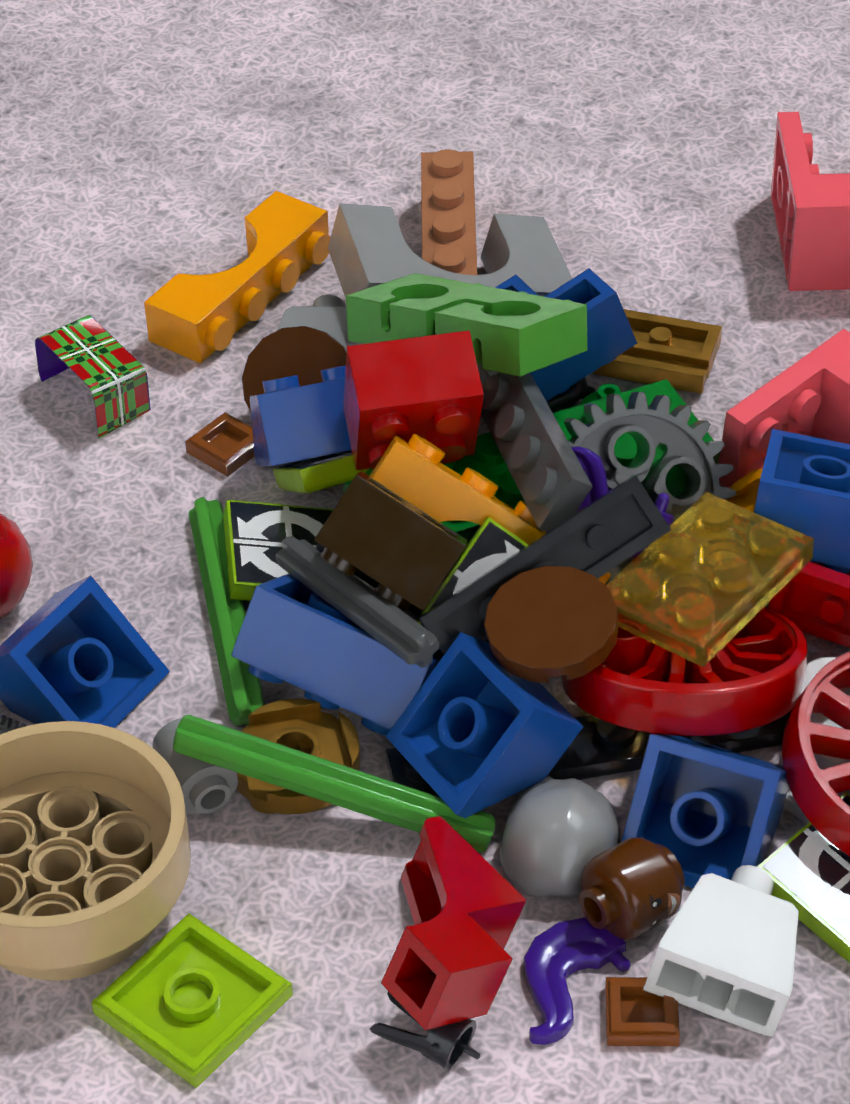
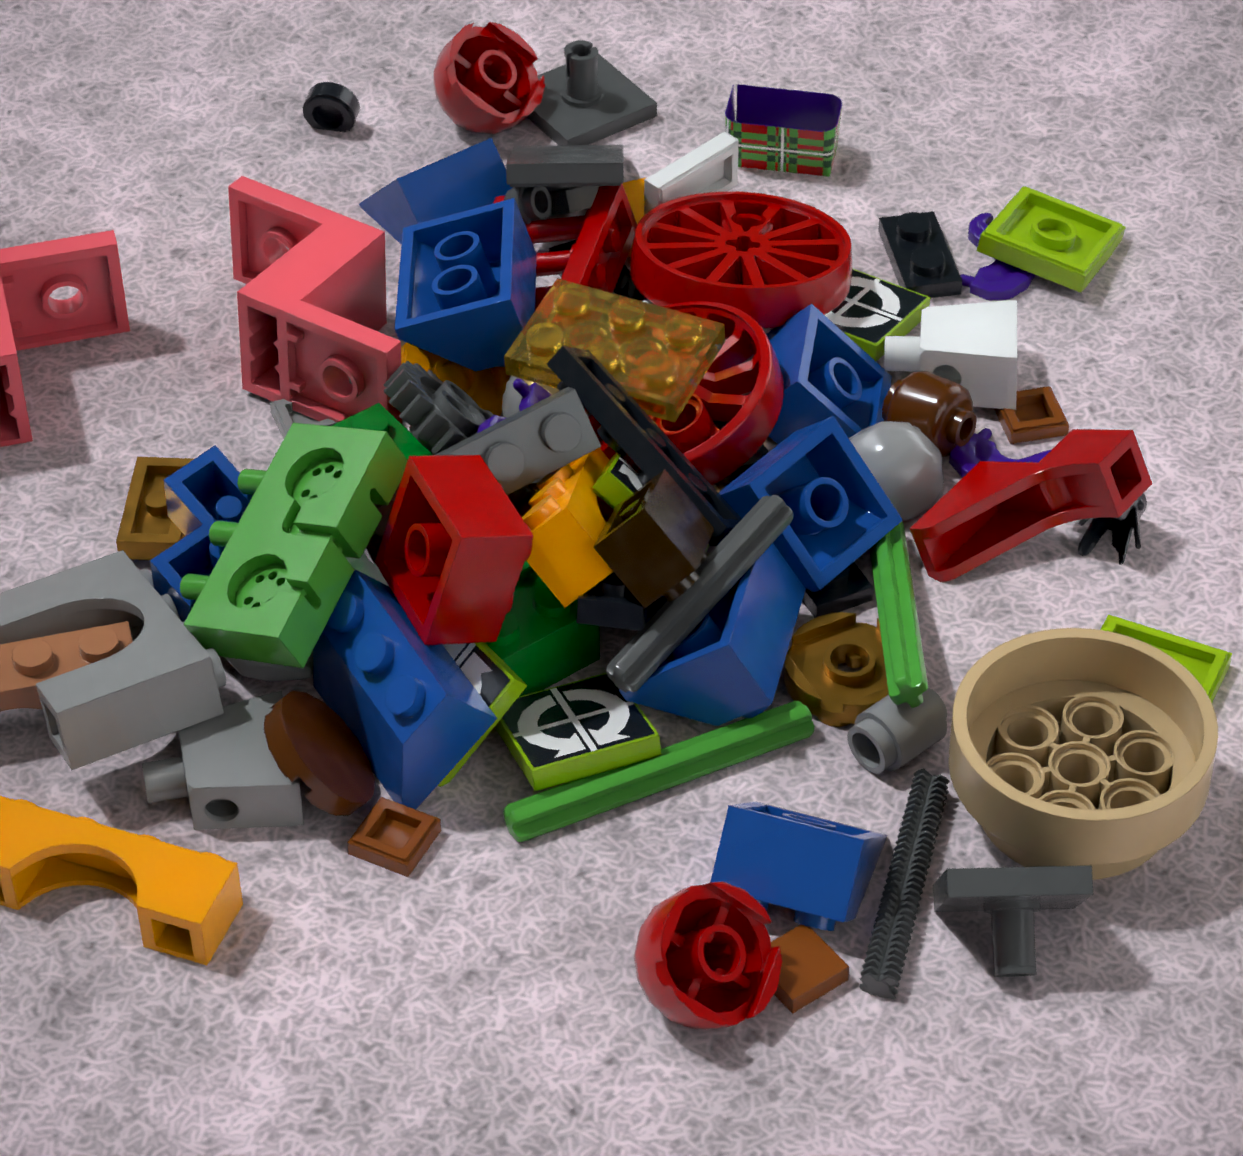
camera: 105 degrees left, 0 degrees up
piece [35,315,151,439] -> none
reddish brown tile [484,566,618,683] -> none

